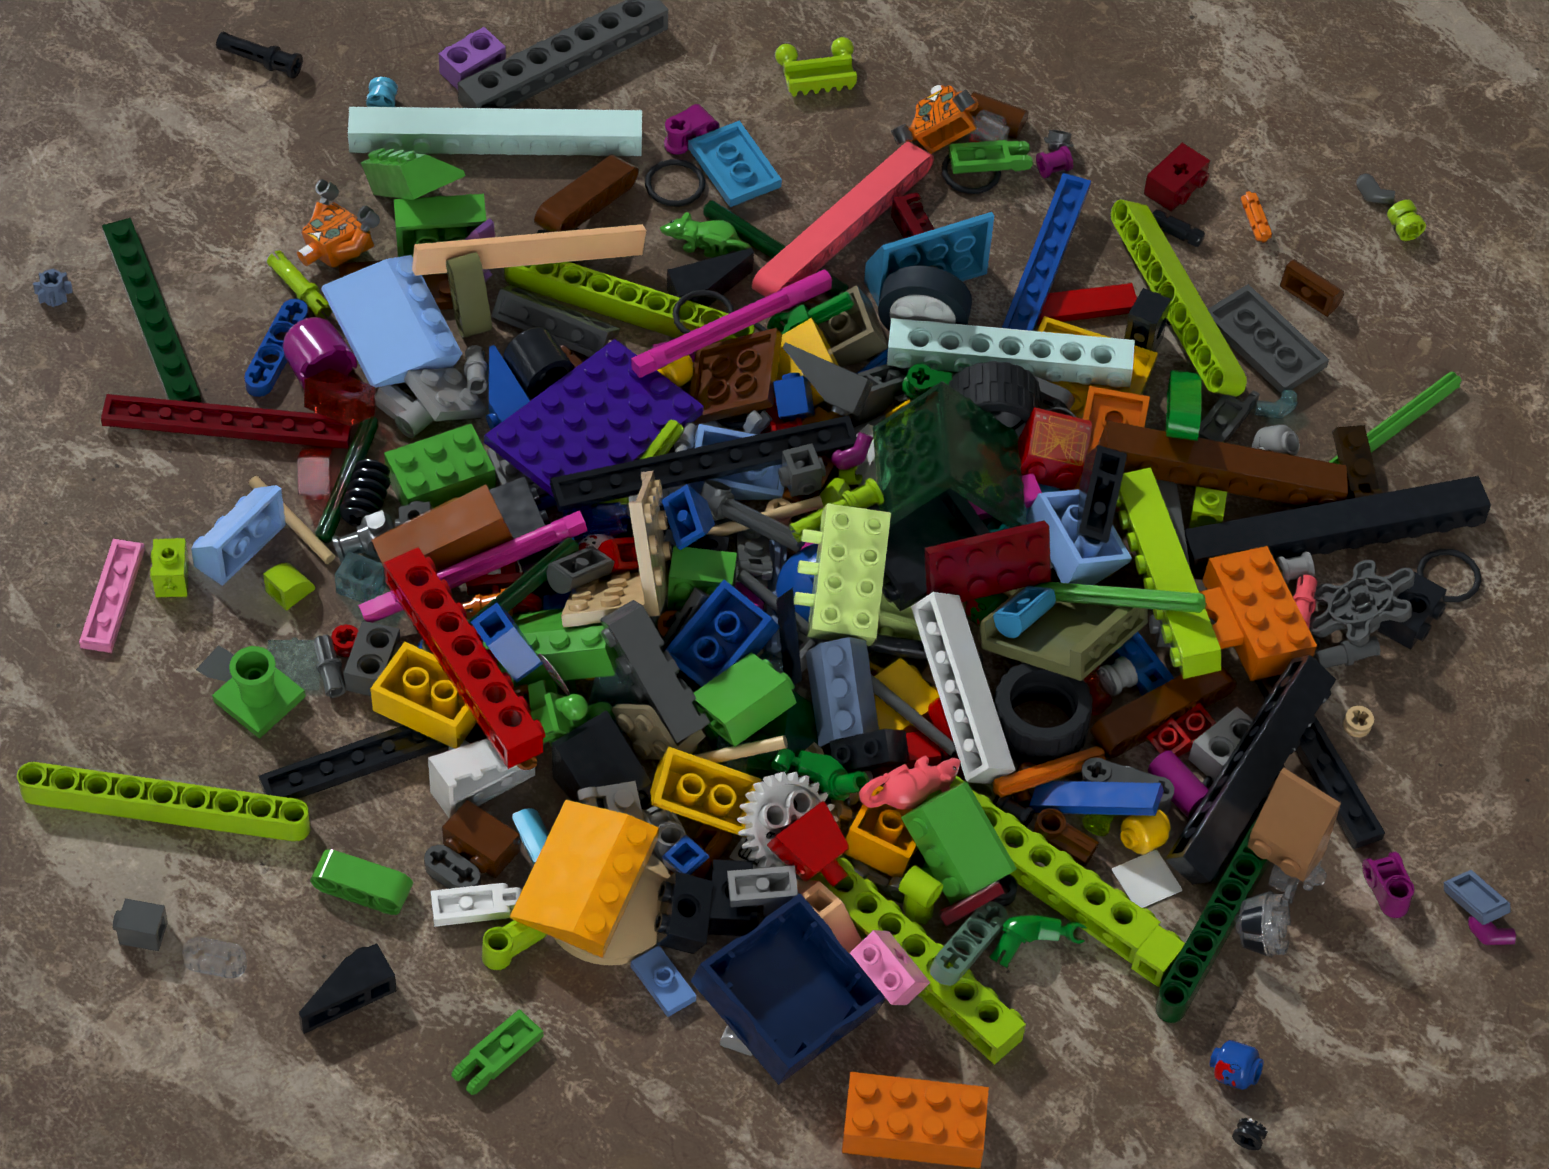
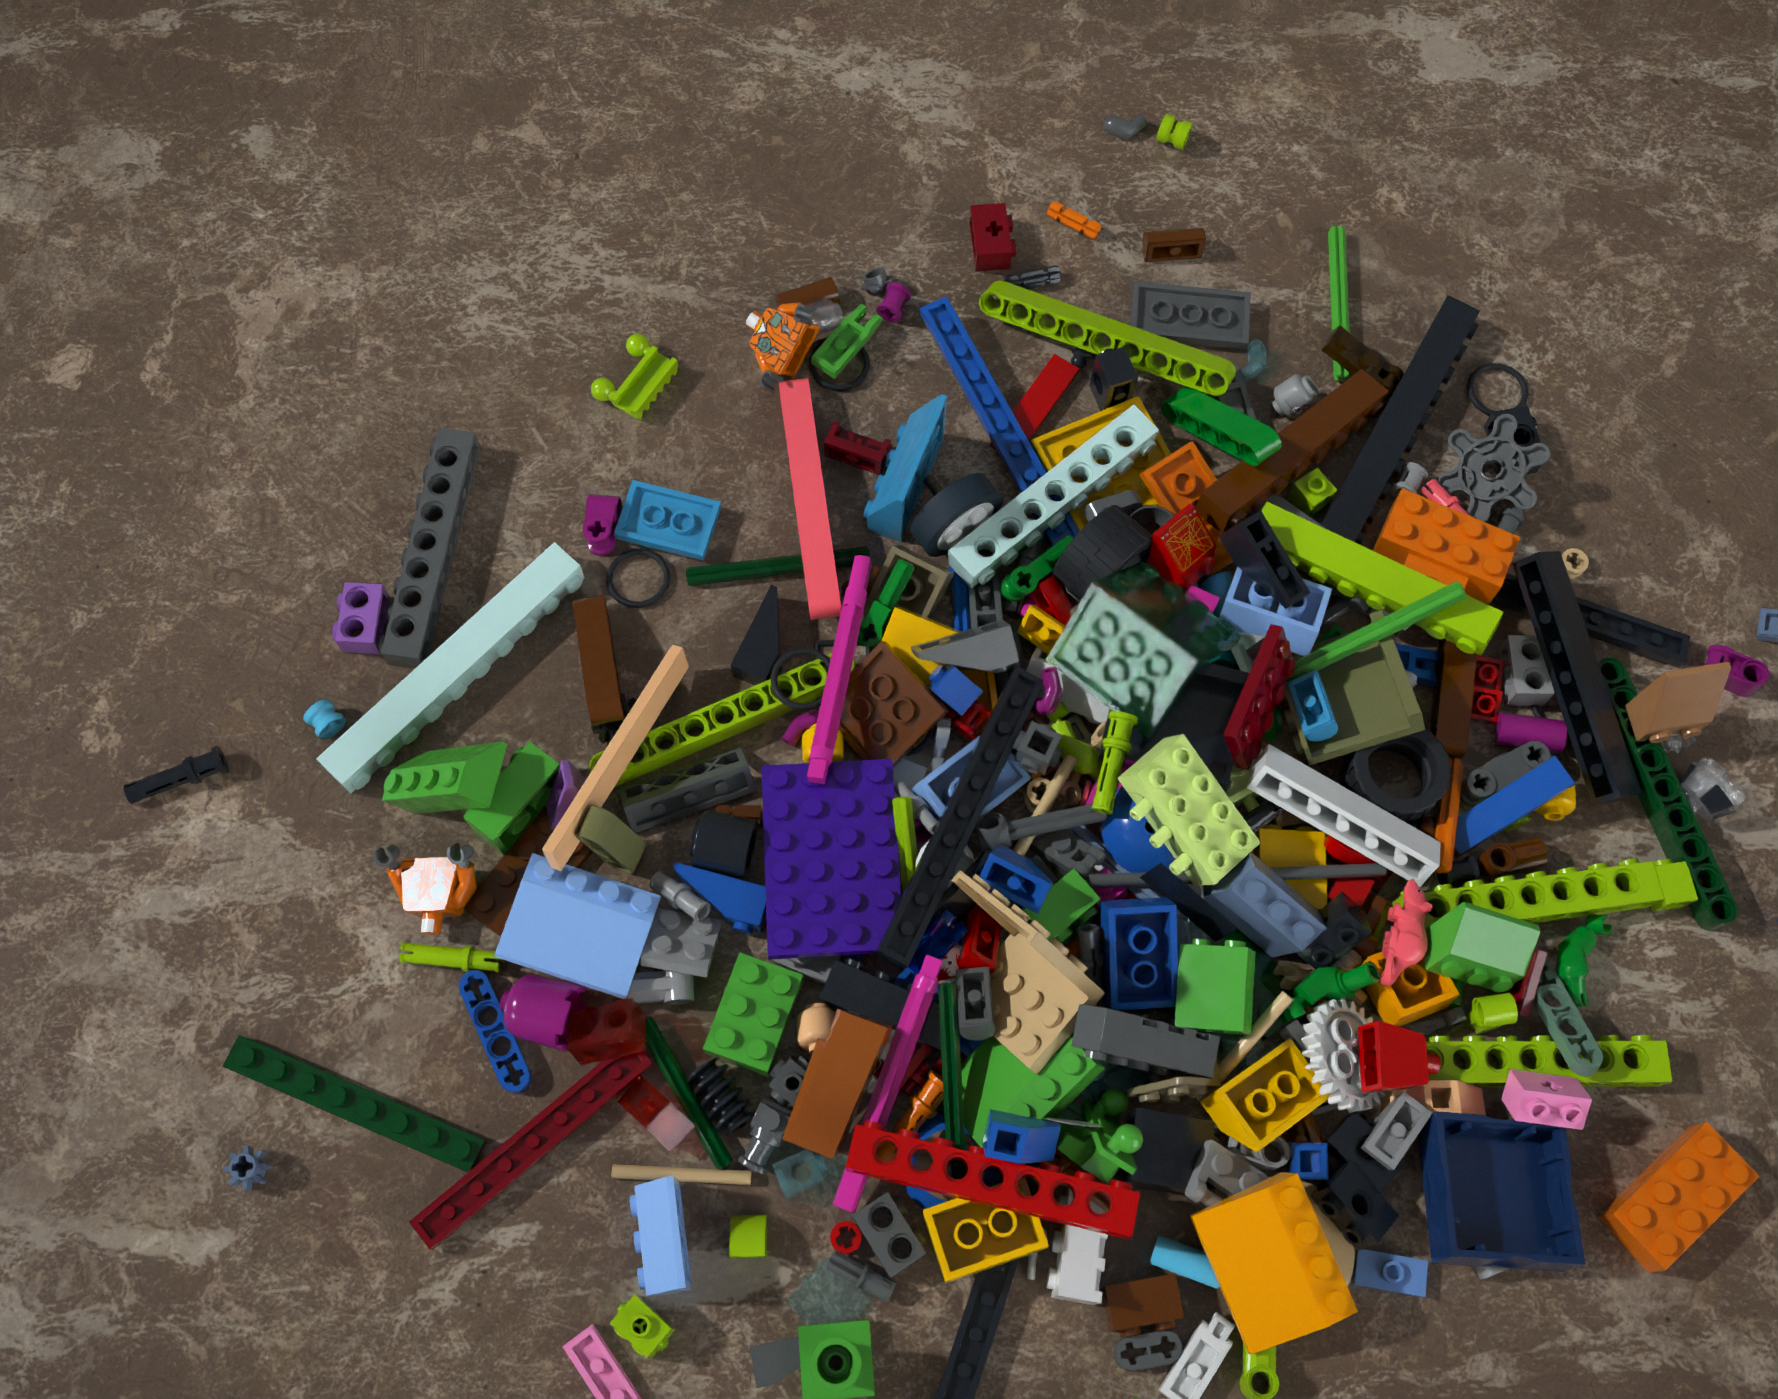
camera: 45 degrees left, 15 degrees up
bright green animal [660,212,752,258] -> none
white sticker [1112,850,1182,908] -> none

